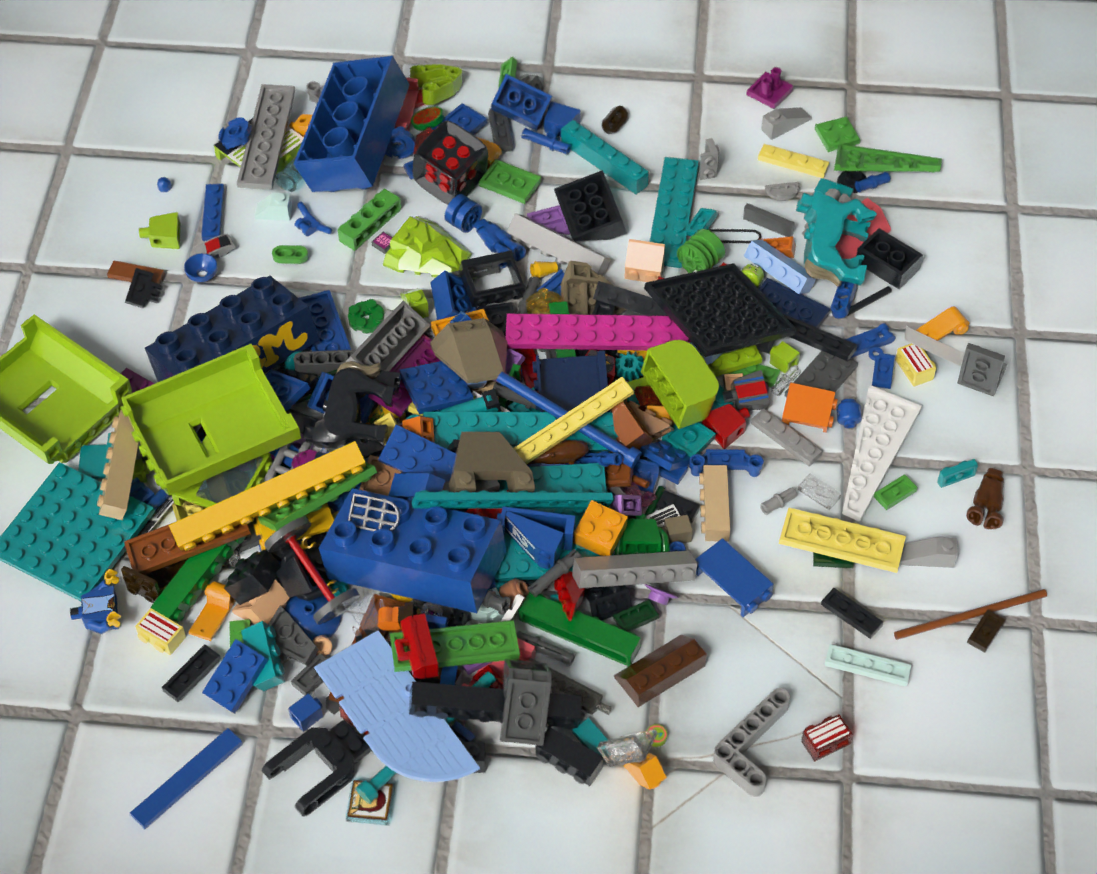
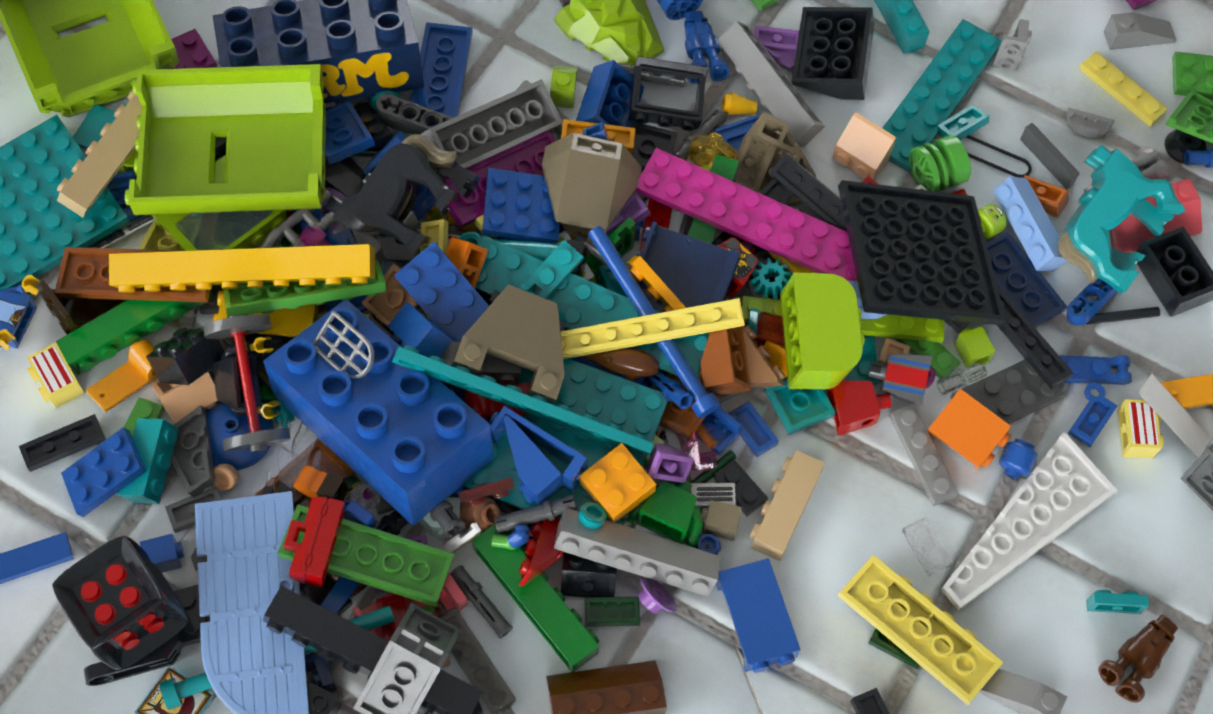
camera: 20 degrees right, 10 degrees up
green plate [348,299,385,334] -> none
blue plate [640,440,690,471] -> none
blue plate [689,449,764,477] -> none
light grey axle [760,487,797,515] -> none
teal tile [814,178,854,198] -> none
bright green plate [874,474,917,510] -> none
none -> black piece [52,536,189,670]
none -> clear red plate [459,478,514,507]
none -> arm [491,524,530,550]
none -> teal plate [519,240,584,299]
none -> teal tile [578,502,607,530]
none -> light orange plate [627,256,686,312]

